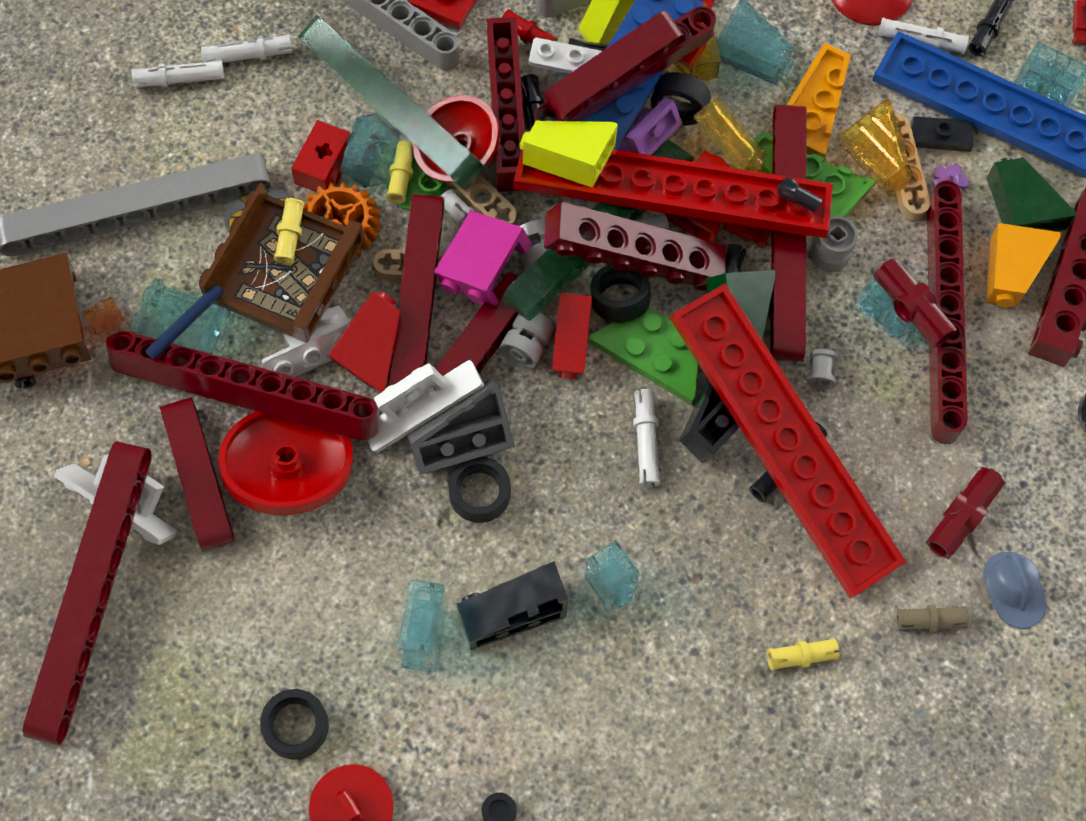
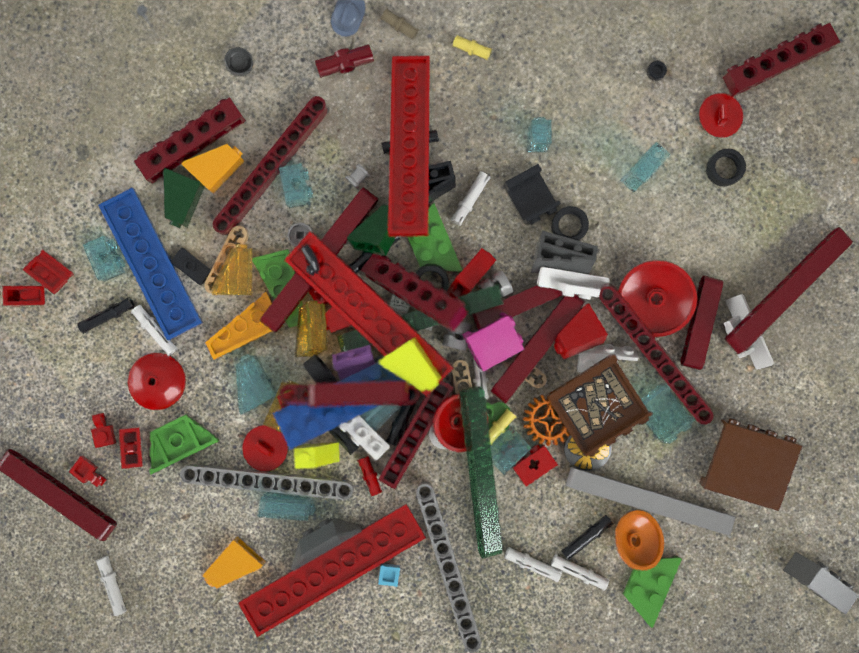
camera: 150 degrees left, 20 degrees up
clear orange piece [82,296,125,336] -> none
dark blue bar [145,284,224,360] -> none
light yellow pin [274,198,305,264] -> none
black wedge [457,561,568,650] -> none
dark red piece [873,258,957,348] -> none
medium lavender plant [932,164,970,191] -> none
none -> black panel [503,164,561,225]
none -> black pin [561,514,614,560]
none -> orange dish [615,510,664,571]
none -> bright green wing [623,556,682,628]

